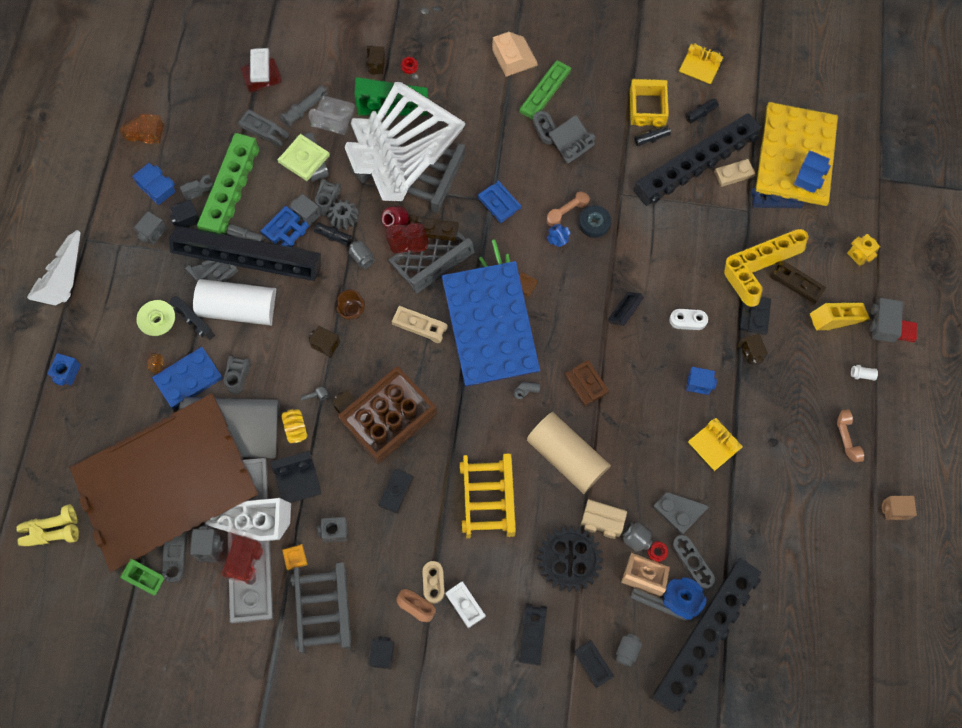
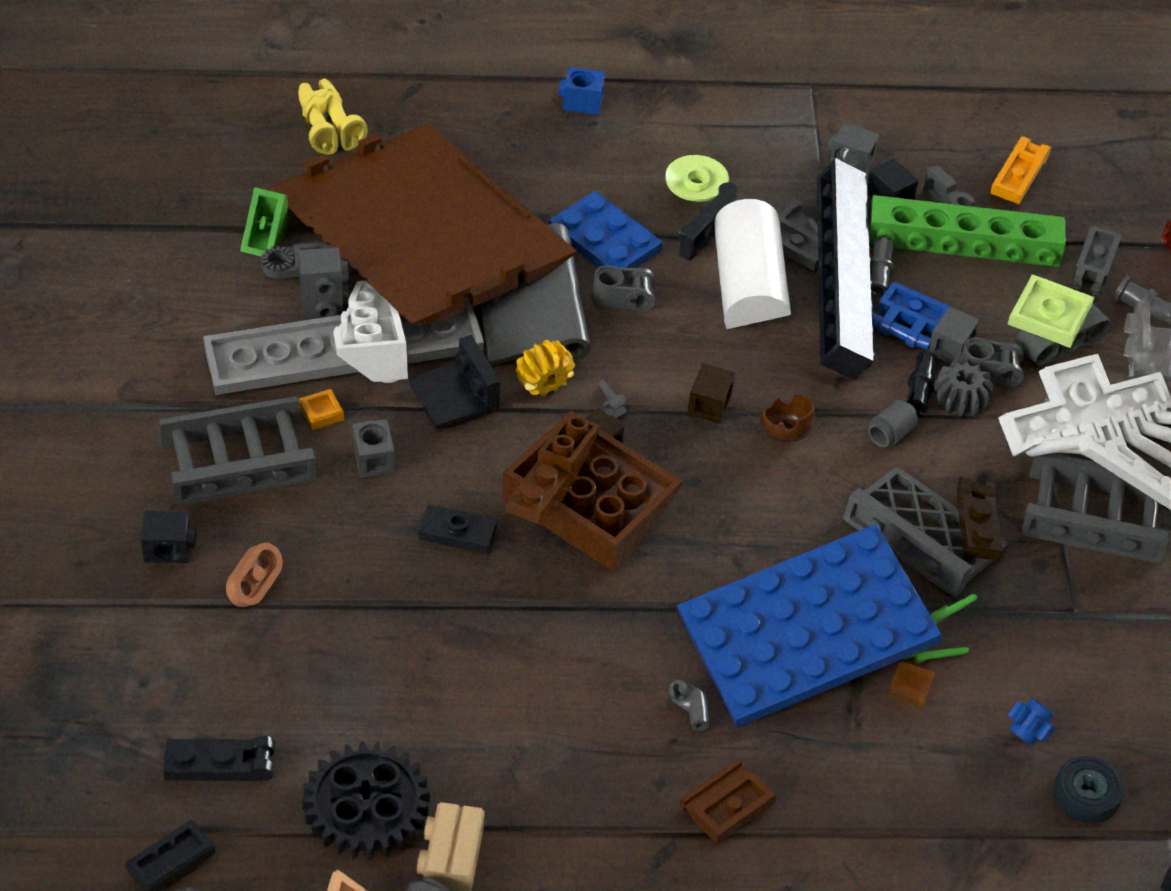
camera: 80 degrees right, 20 degrees down
white wedge [27,230,80,306] -> none
clear orange slope [120,114,164,144] -> none
blue brick [132,163,175,205] -> none
clear orange tile [147,353,163,373] -> none
clear red brick [221,535,263,585] -> none
dark red head [381,205,409,230] -> none
clear red brick [386,223,429,253] -> none
tan plate [392,306,448,343] -> none
tan plate [423,561,444,604] -> none
white plate [445,581,485,629] -> none
yellow fence [460,454,516,538] -> none
blue plate [478,181,521,223] -> none
tan brick [527,412,611,494] -> none
nougat bar [547,192,590,227] -> none
black plate [608,292,644,326] -> none
none -> reddish brown slope [506,413,600,524]
none -> light orange plate [990,136,1051,204]

